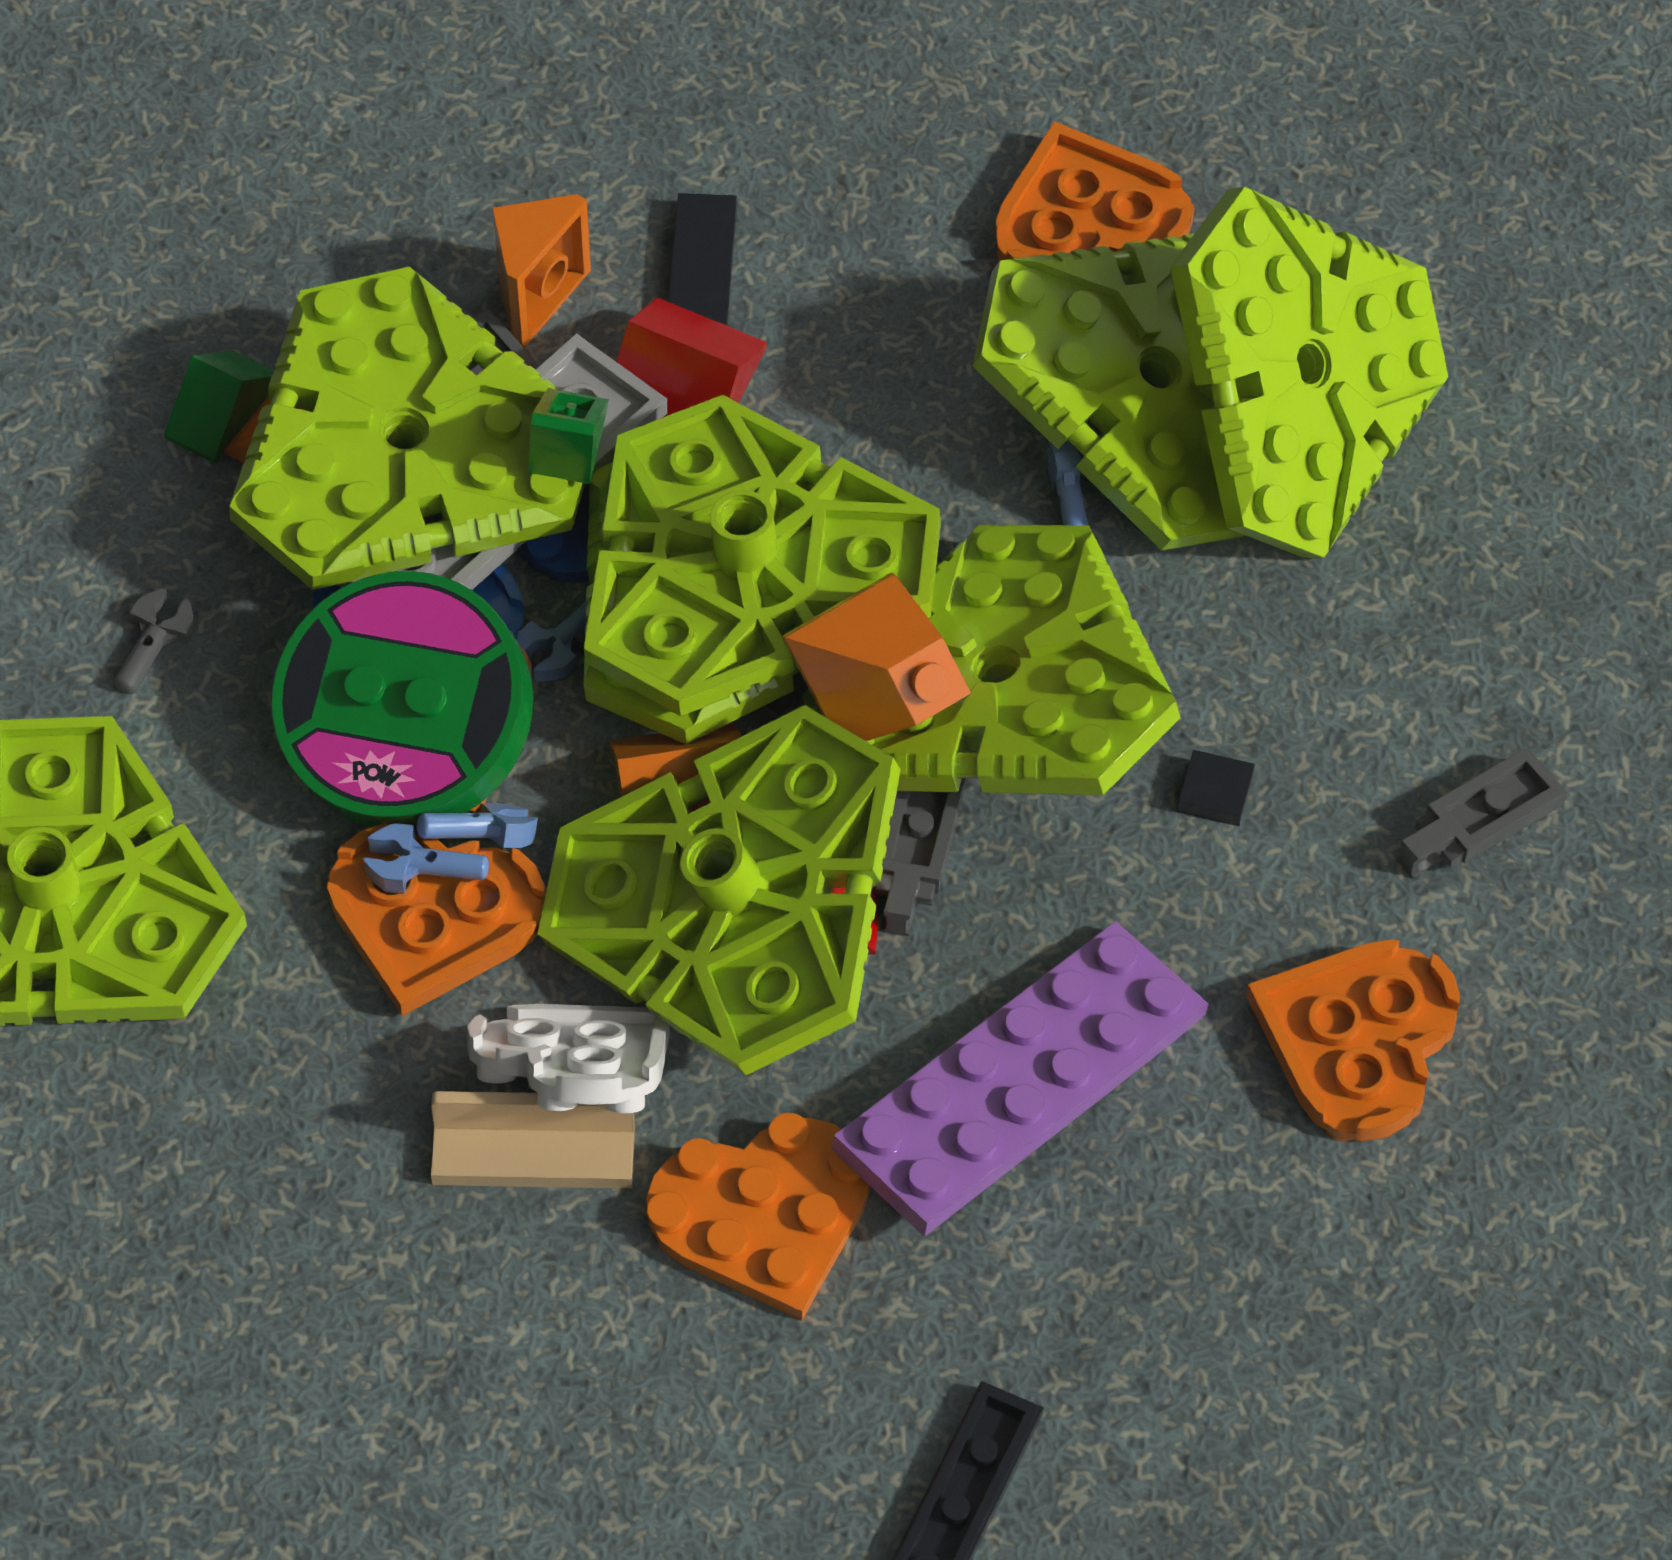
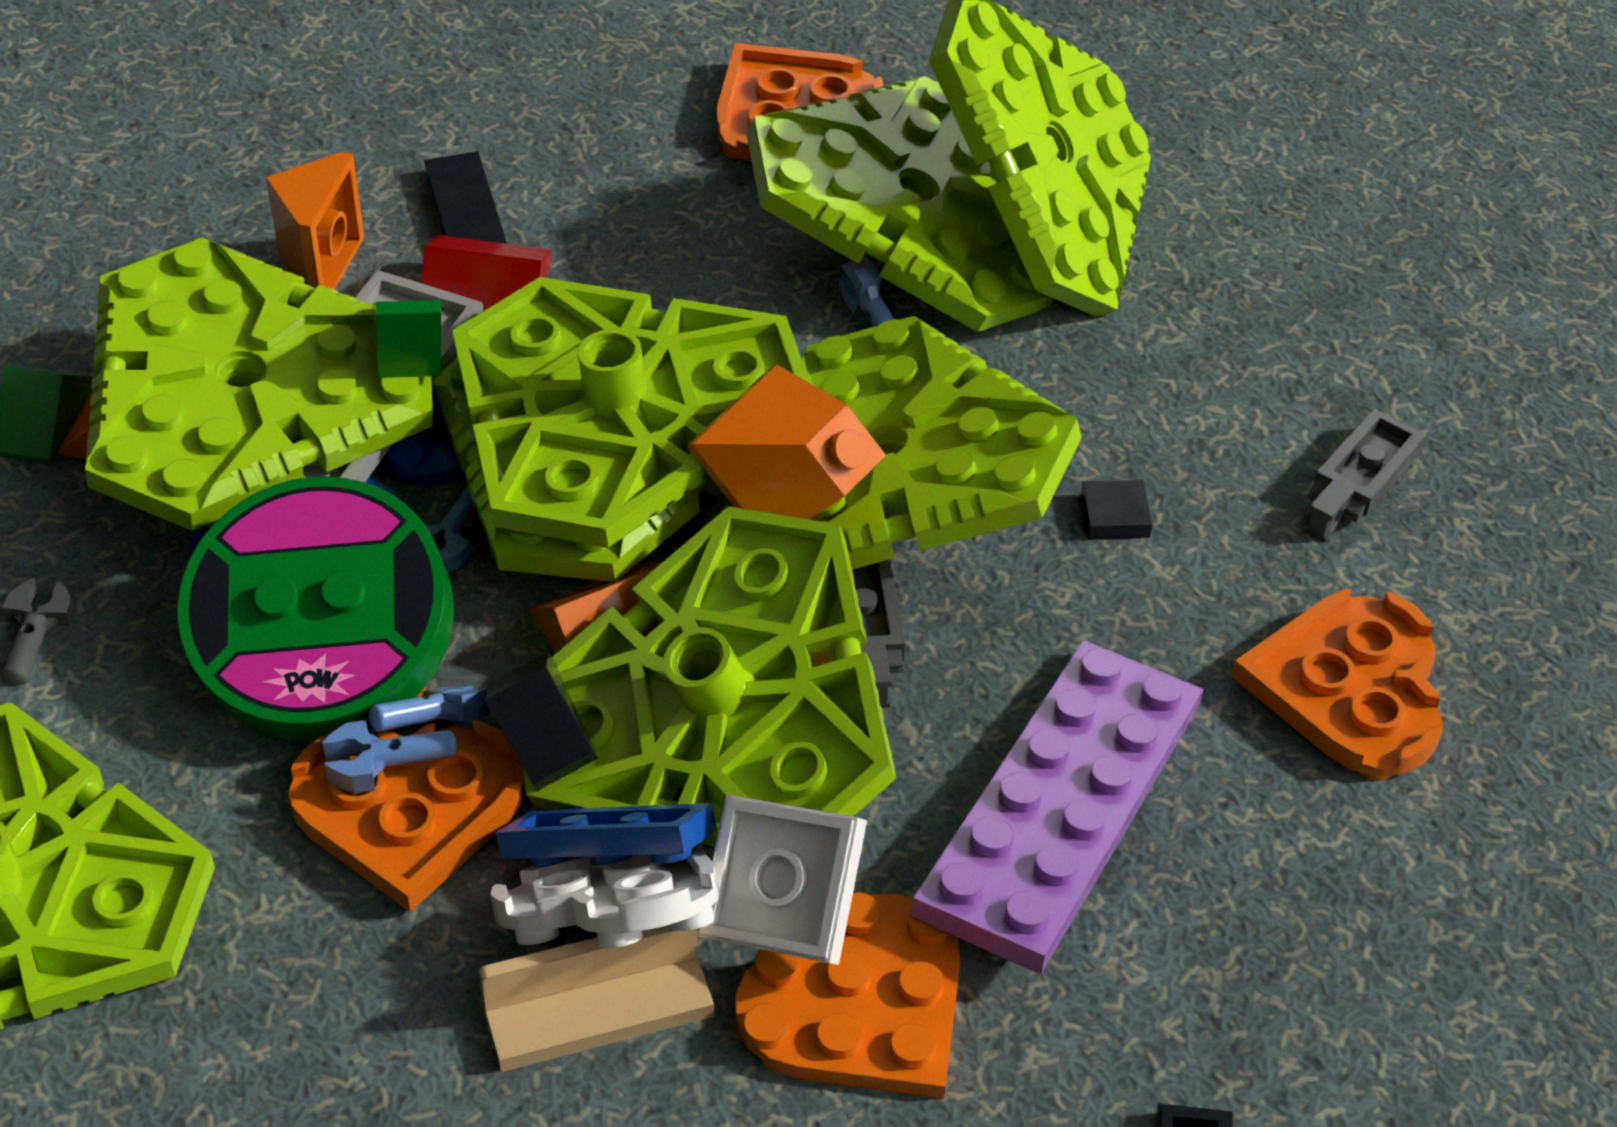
camera: 20 degrees left, 10 degrees down
none -> black slope [485,652,598,791]
none -> blue plate [496,803,717,867]
none -> white tile [698,794,867,965]

